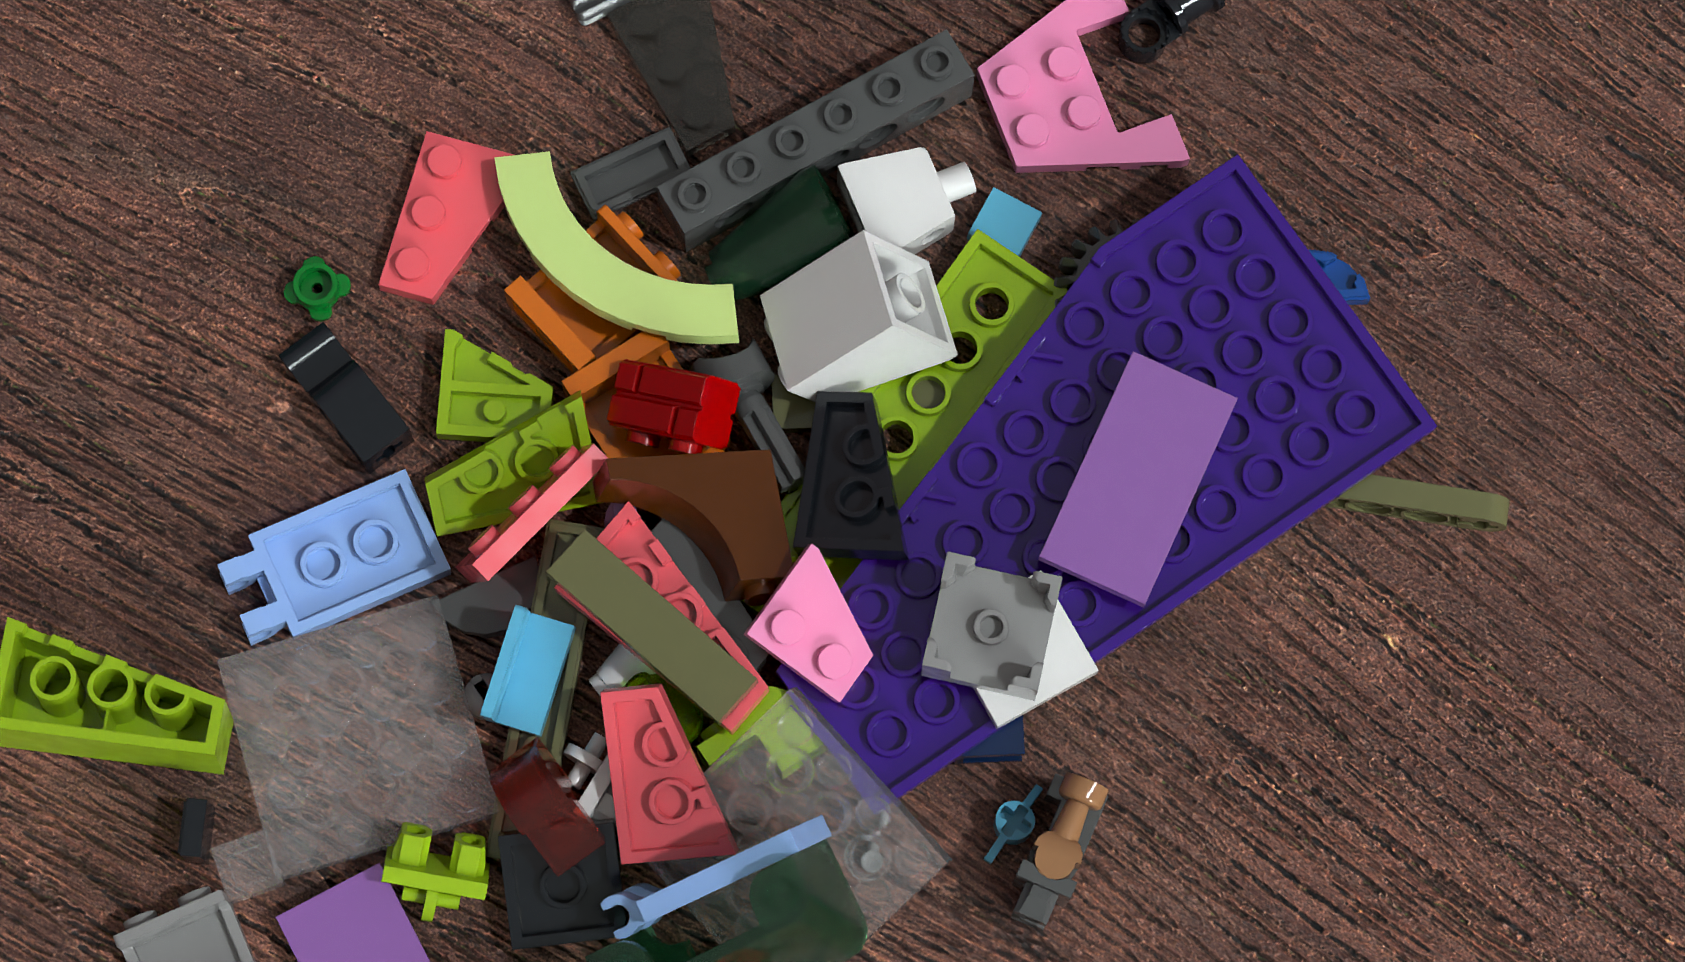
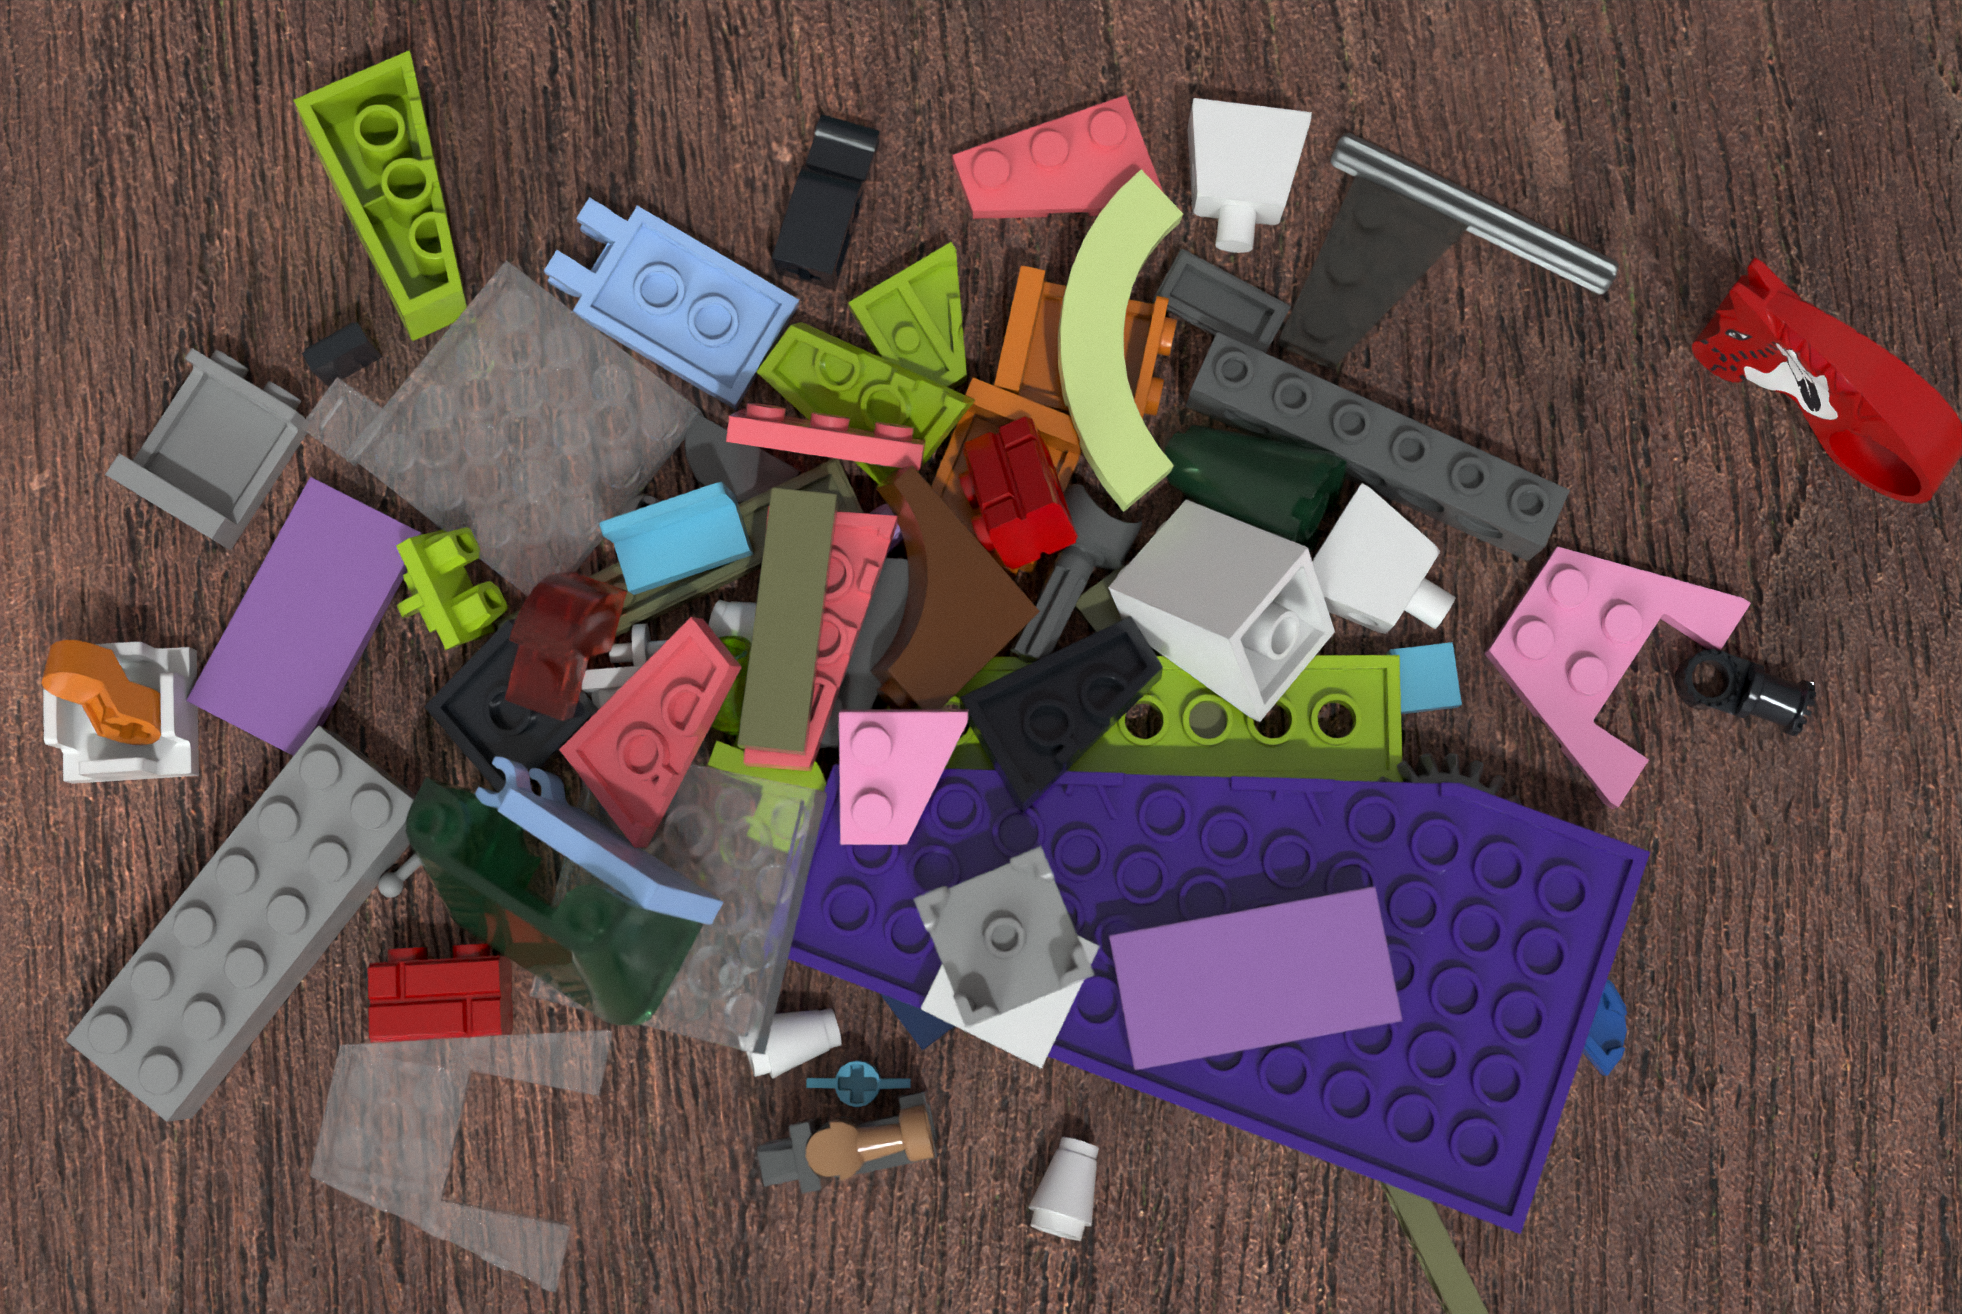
camera: 60 degrees right, 5 degrees up
green plate [284,256,351,322] -> none
none -> white cone [741,1008,841,1079]
none -> white cone [1028,1137,1099,1241]
none -> white torso [1188,98,1312,253]

